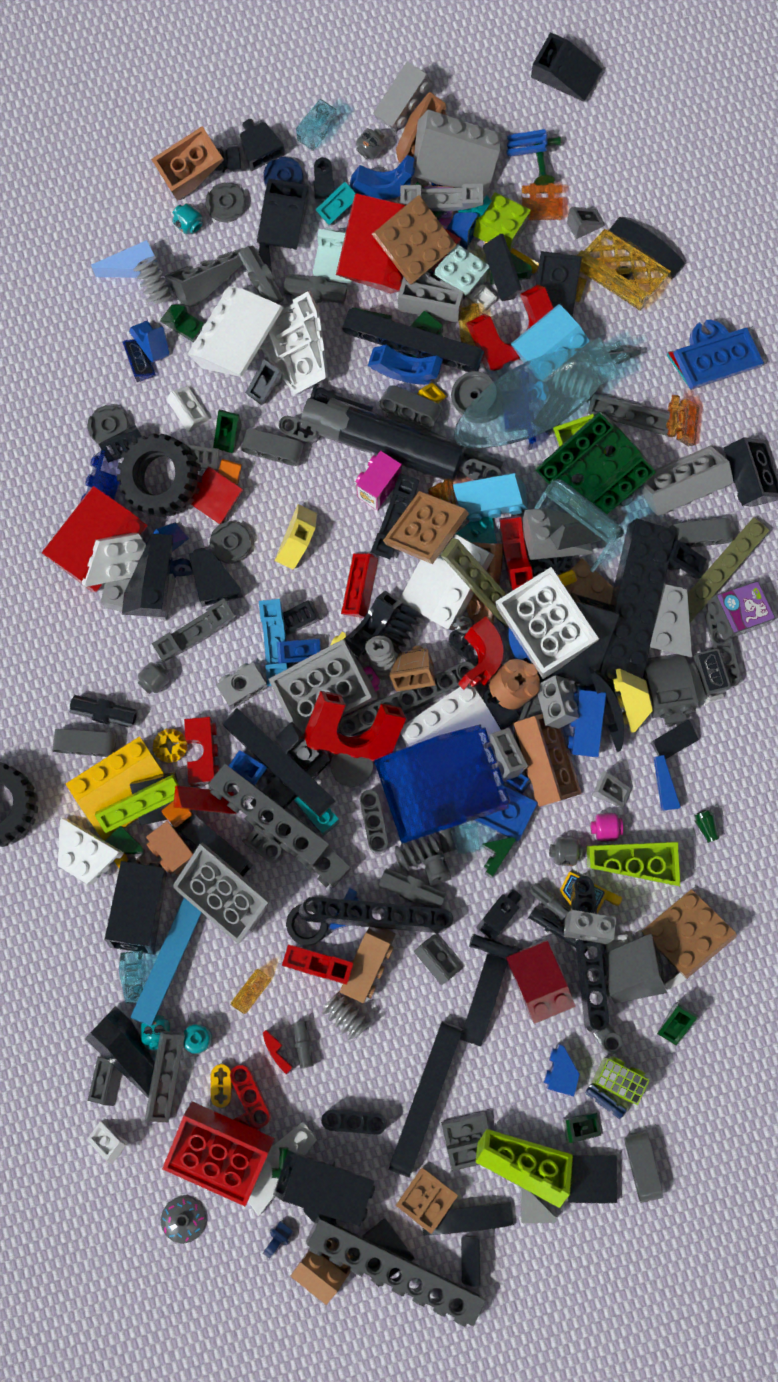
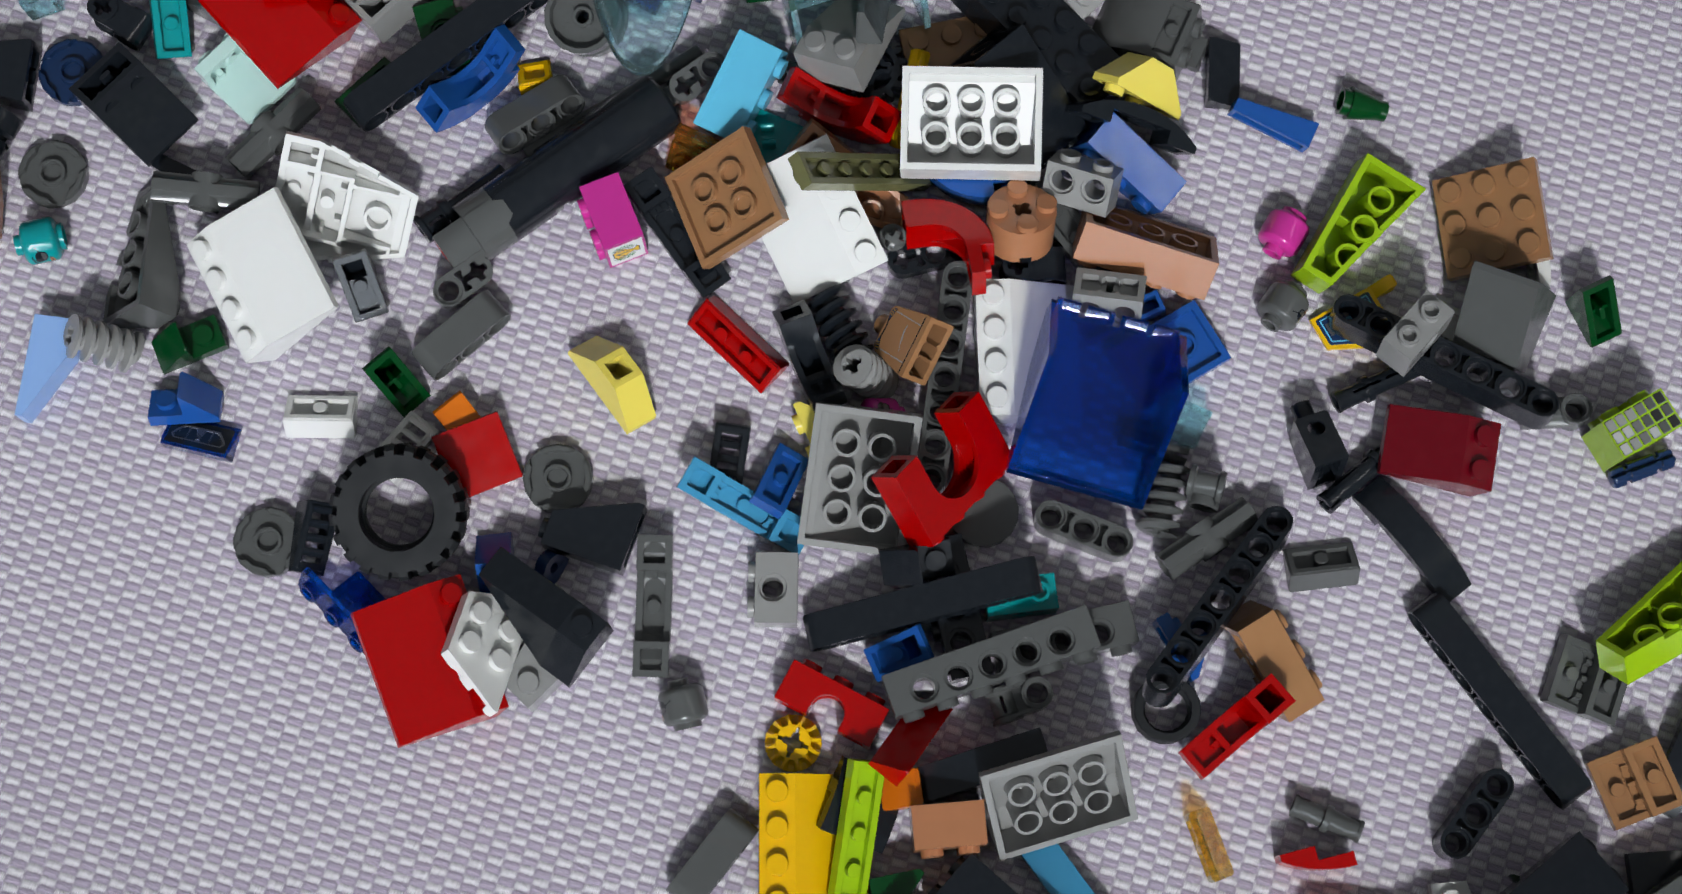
camera: 60 degrees left, 0 degrees up
black piece [69,695,137,728] -> none
light grey piece [322,992,371,1040] -> none
dark green slope [481,837,516,878] -> none
dark grey axle [530,883,570,920] -> none
blue slope [543,1044,580,1097] -> none
dark green slope [562,1113,601,1143] -> none
light grey slope [592,771,631,808] -> none

